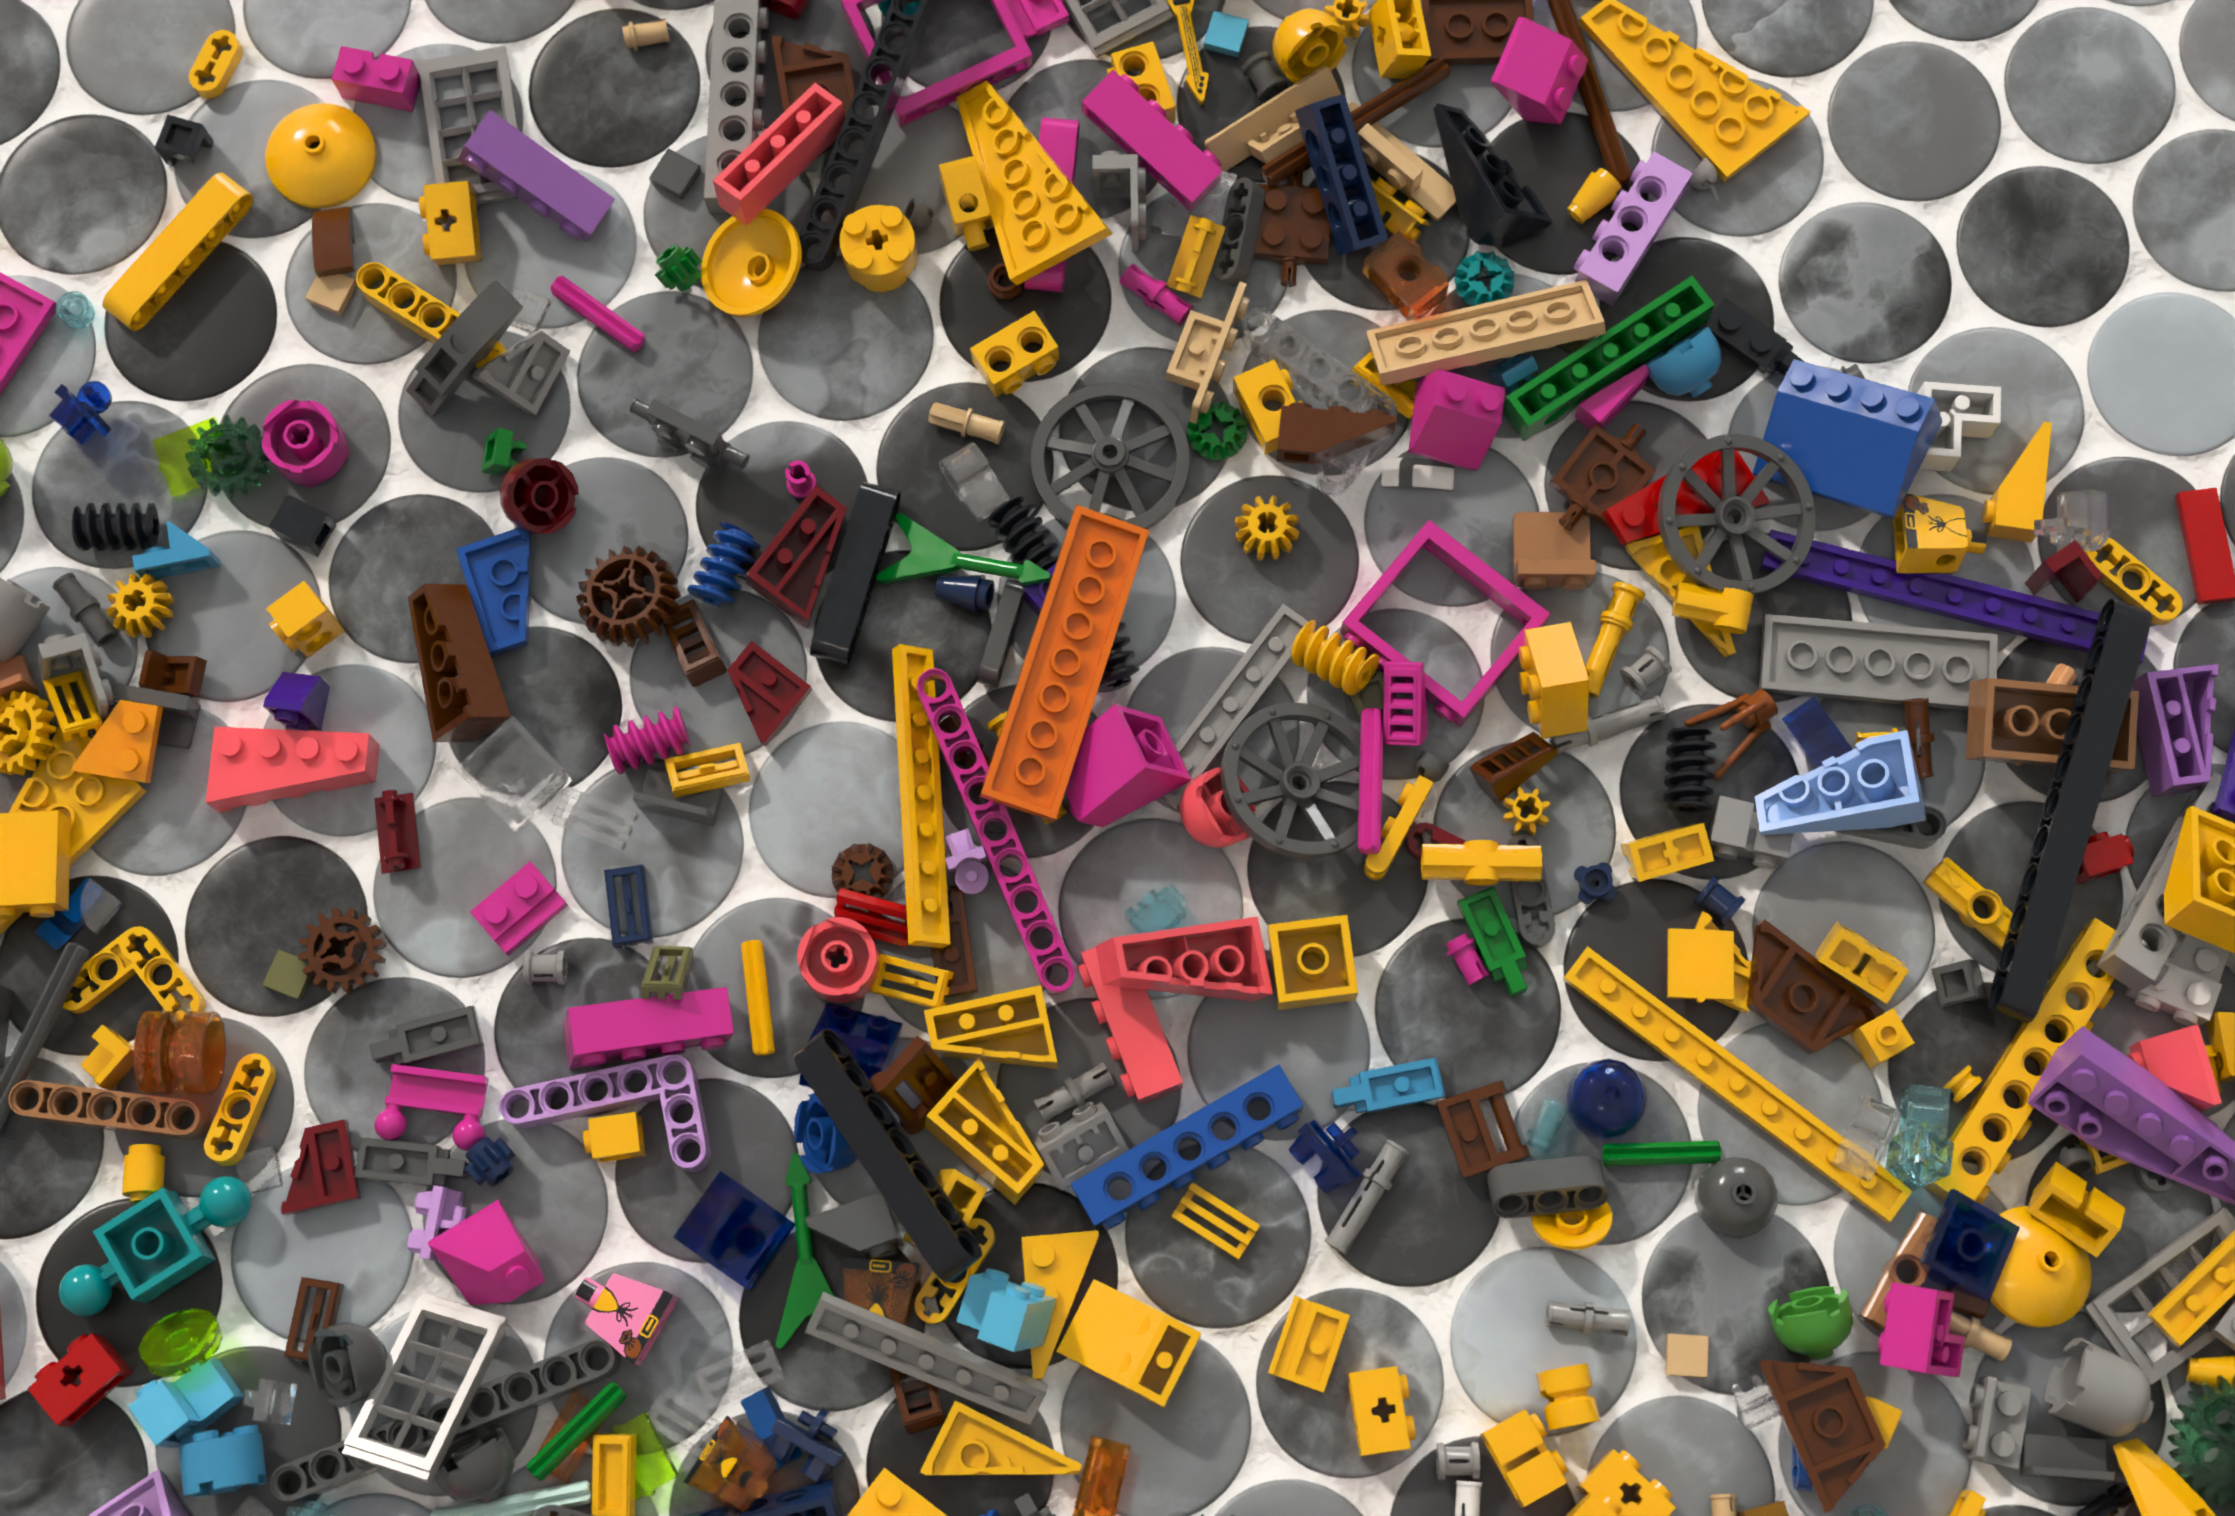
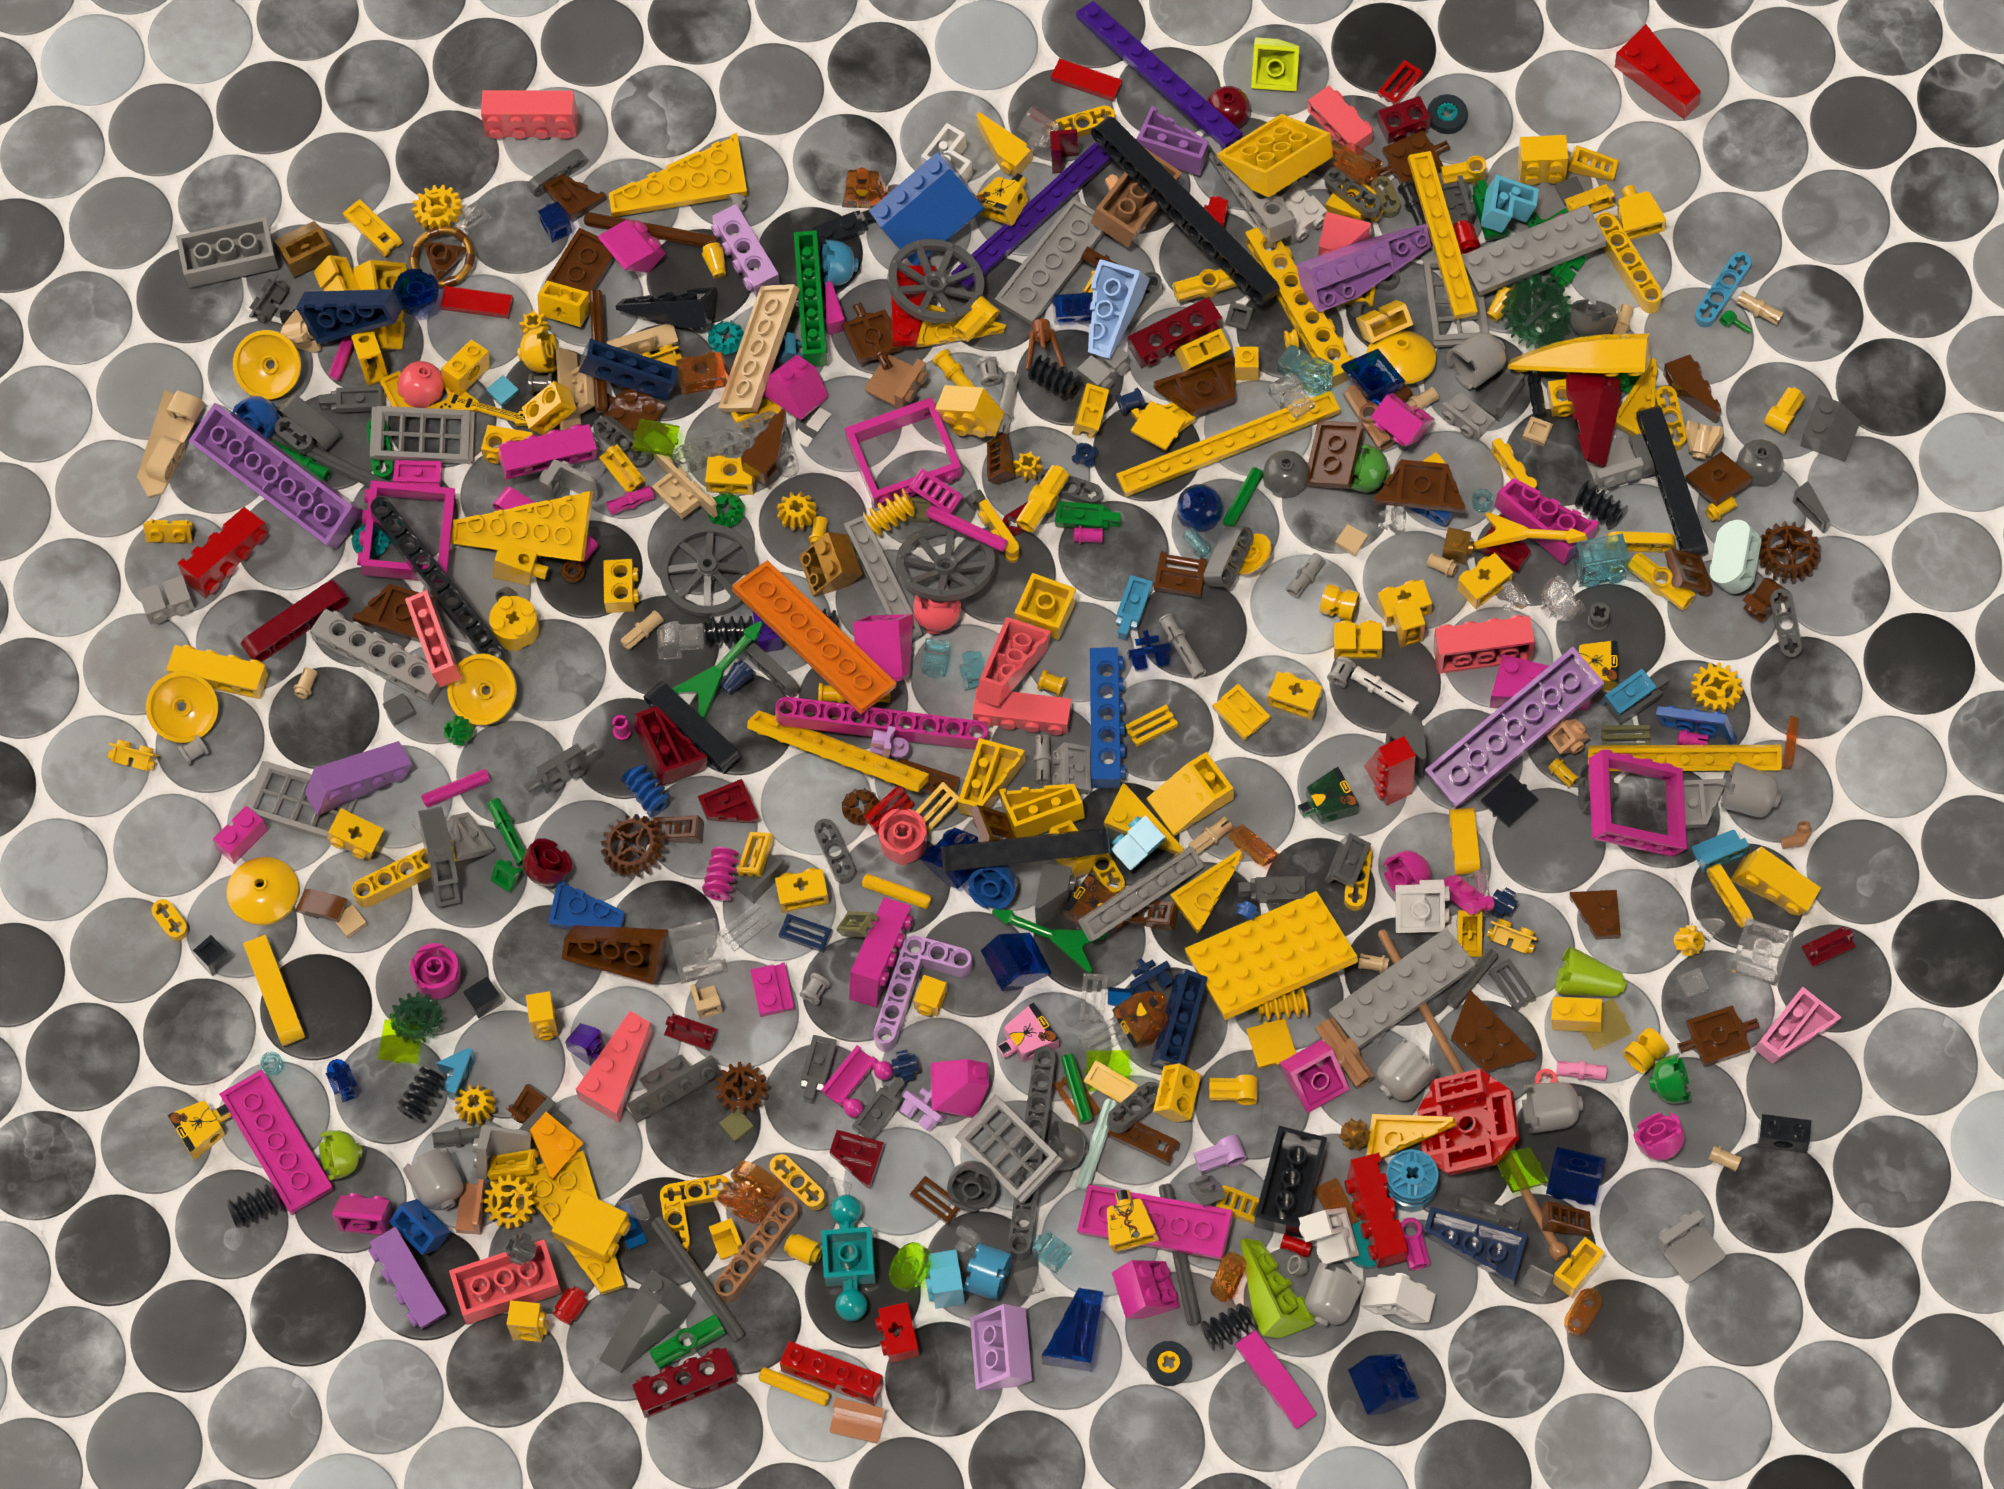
camera: 60 degrees left, 10 degrees down
none -> green pin [487,798,526,866]
none -> yellow brick [522,381,577,435]
none -> dark grey bracket [628,1055,721,1122]
none -> clear neon green piece [632,419,680,457]
none -> tan panel [690,984,723,1020]
none -> yellow brick [775,868,829,913]
none -> pearl gold slope [799,532,863,597]
none -> yellow pin [809,516,828,545]
none -> dark grey beam [814,819,855,884]
none -> clear orange torso [842,167,887,209]
none -> clear light blue brick [921,638,951,678]
none -> yellow bush [1037,669,1067,697]
none -> dark red brick [1128,297,1222,369]
none -> tan axle [1188,816,1233,855]
none -> reddish brown plate [1306,421,1365,489]

